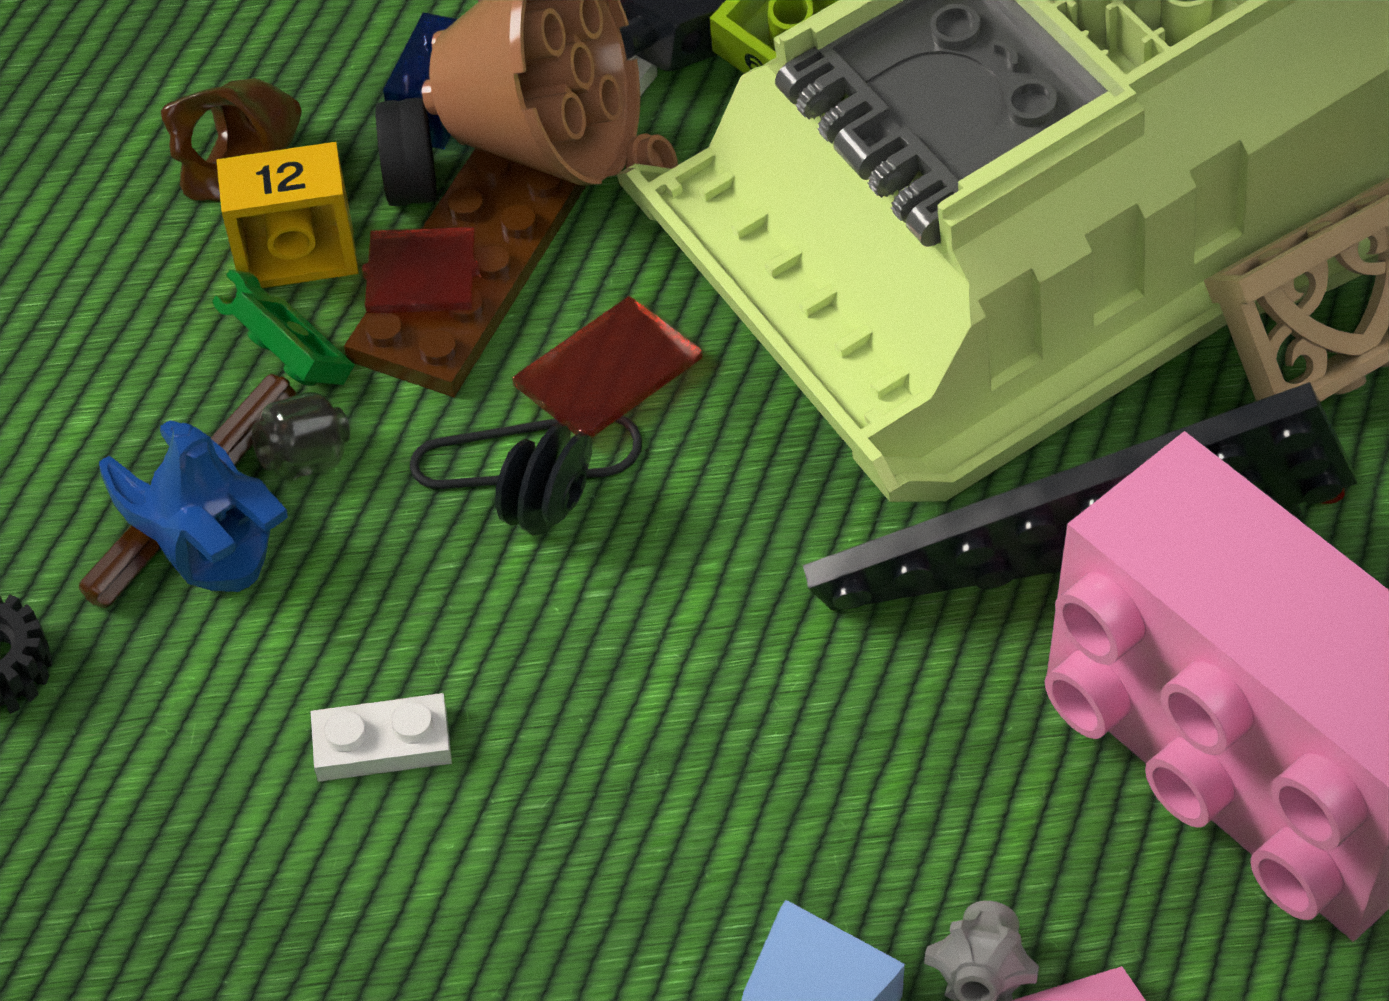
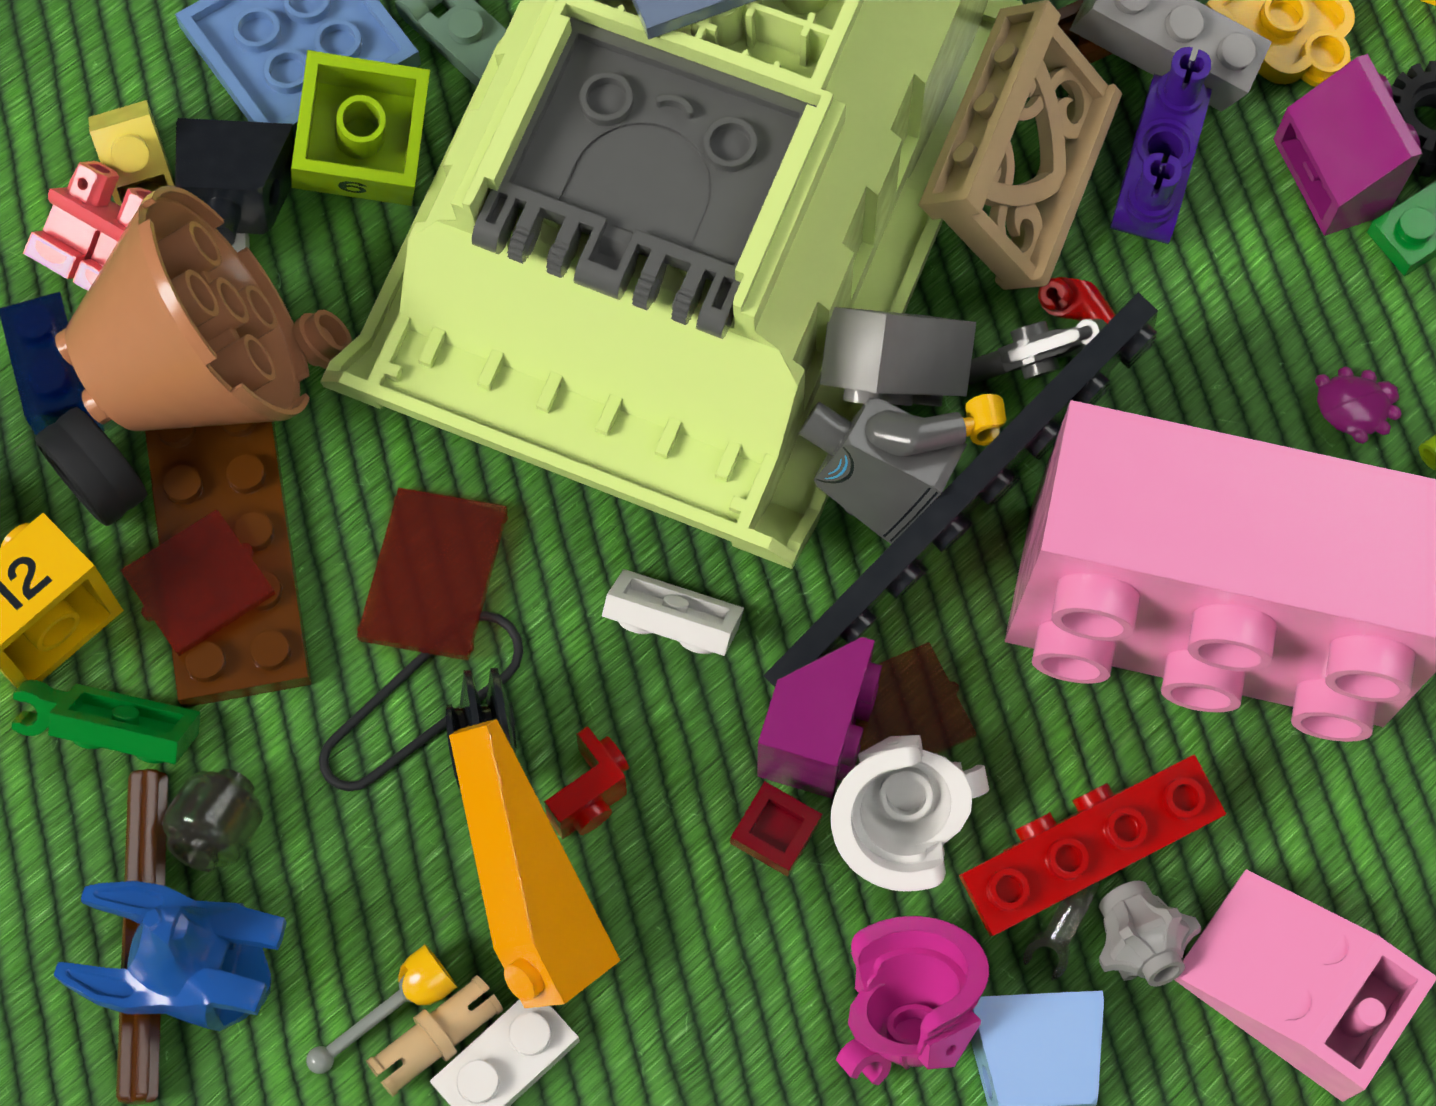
camera: 40 degrees left, 15 degrees up
none -> hinge [306,944,458,1074]
none -> tan pin [366,975,503,1097]
none -> light orange slope [449,719,621,1008]
none -> red bracket [544,726,629,839]
none -> white plate [602,569,744,656]
none -> dark red tile [730,781,823,877]
none -> magenta slope [757,637,882,799]
none -> dark grey torso [798,394,1007,544]
none -> light grey brick [820,307,976,407]
none -> white helmet [831,735,989,891]
none -> dark pink helmet [836,916,989,1085]
none -> clear red piece [855,642,976,754]
none -> red bracket [959,754,1226,937]
none -> clear smoke arm [1023,879,1103,981]

